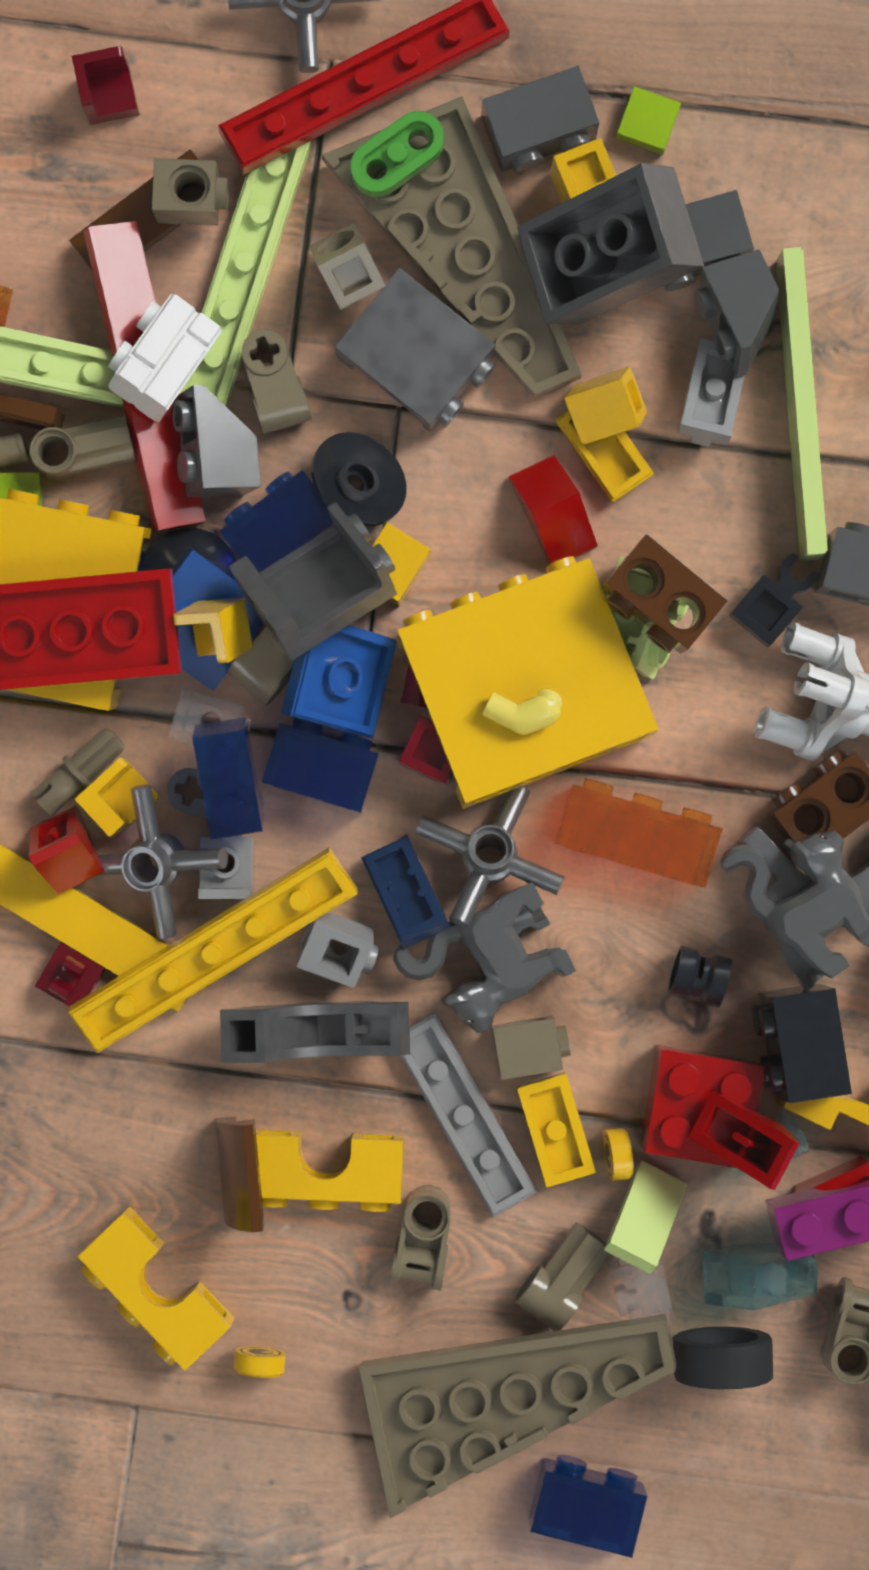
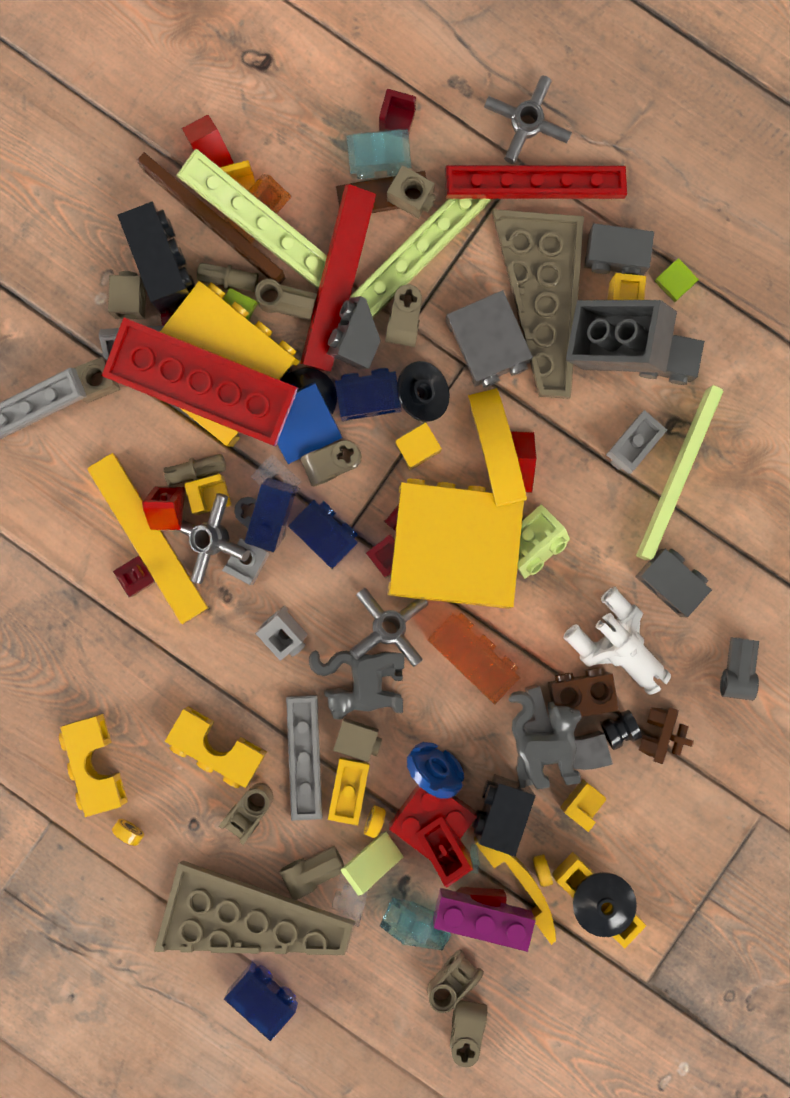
camera: 30 degrees right, 0 degrees up
yellow tile [68,847,358,1053] -> none
white brick [108,294,222,422] -> none
yellow panel [173,598,253,663] -> none
reddish brown slope [216,1116,265,1232] -> none
flat silver arch [220,1001,410,1063] -> none
flat silver panel [229,502,397,661] -> none
blue tile [281,625,397,739] -> none
dark tan brick [309,222,386,310] -> none
bright green plate [351,111,444,197] -> none
dark blue plate [361,836,450,949] -> none
light yellow arm [482,689,562,735] -> none
yellow tile [554,410,654,503] -> none
yellow panel [564,366,648,444] -> none
reddish brown brick [601,534,727,654] -> none
black wheel [668,945,732,1008] -> none
black tyre [673,1326,773,1390] -> none
dark grey slope [694,249,779,377] -> none
black plate [729,553,819,648] -> none
none -> clear light blue brick [347,128,411,179]
none -> blue tile [407,742,464,798]
none -> yellow slope [468,388,527,507]

